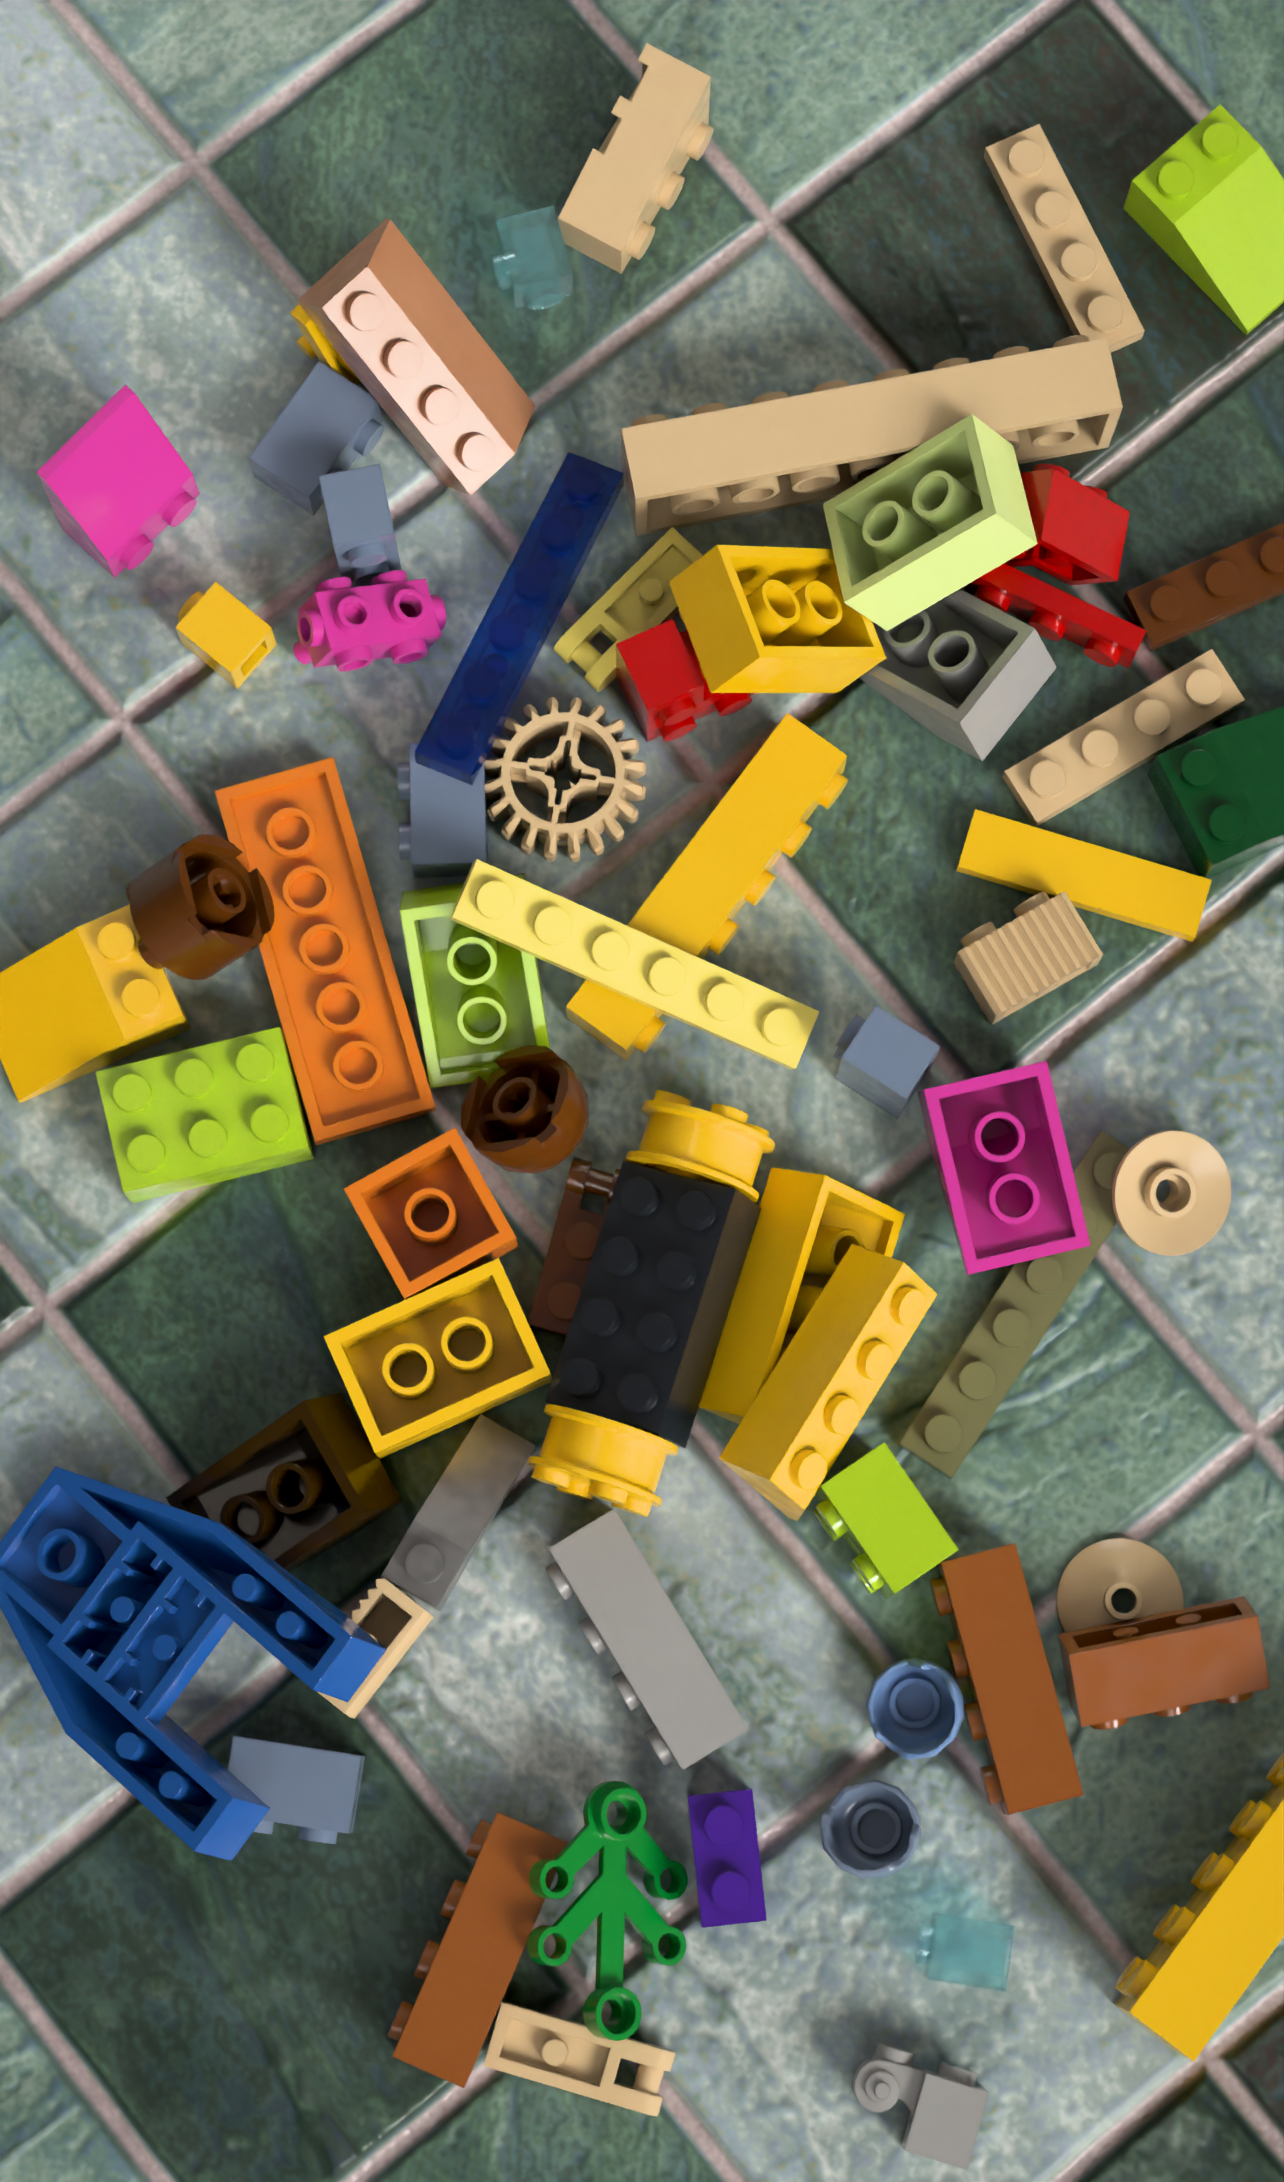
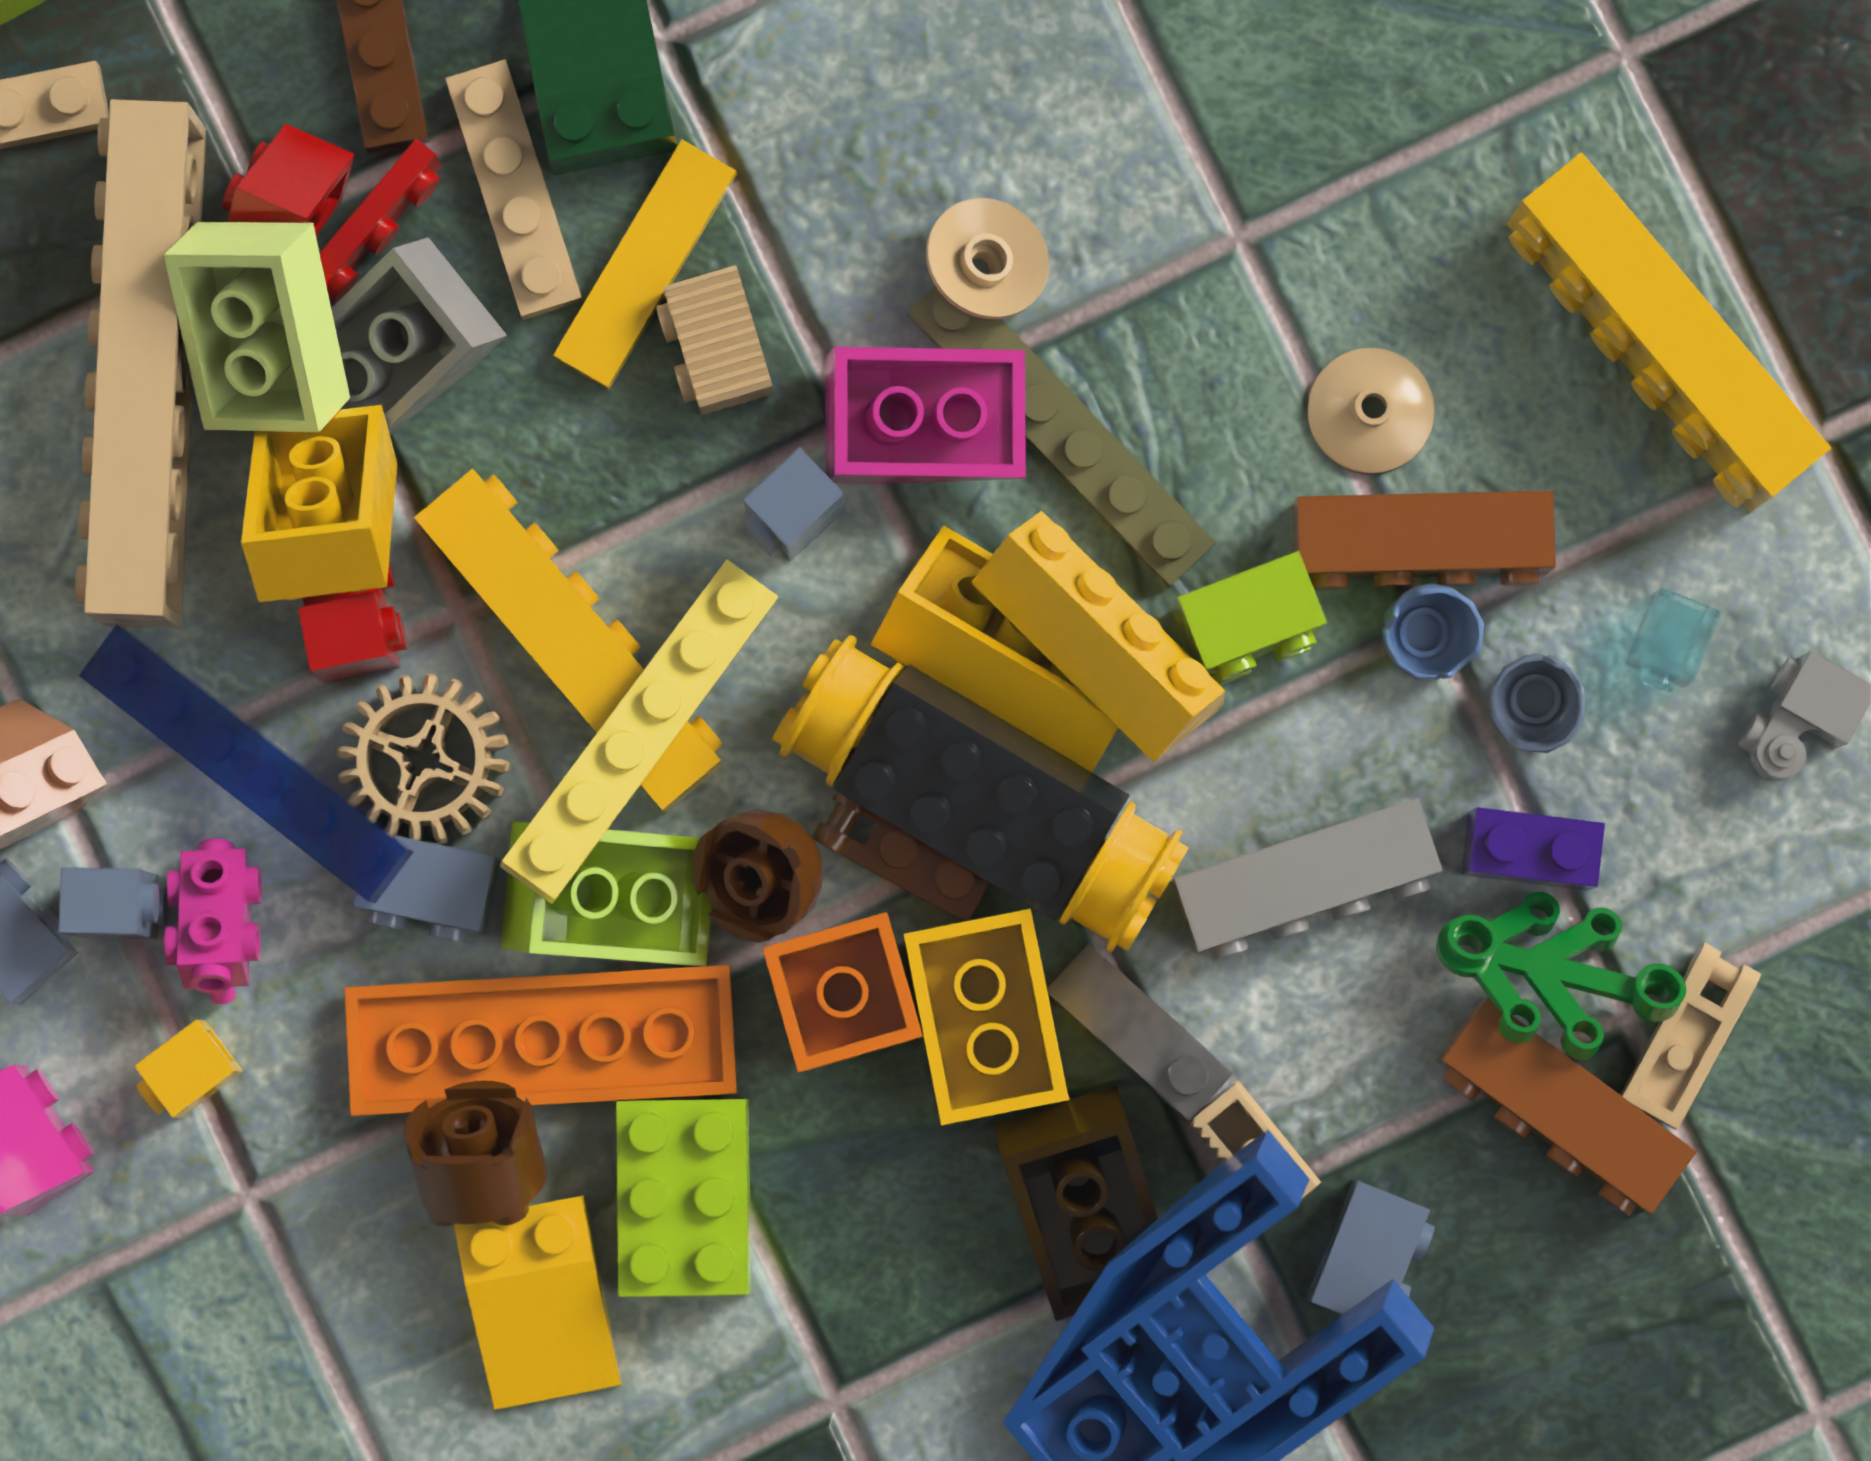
camera: 80 degrees left, 5 degrees up
light yellow plate [553,527,703,692] -> none
dark orange brick [1057,1596,1270,1730] -> none

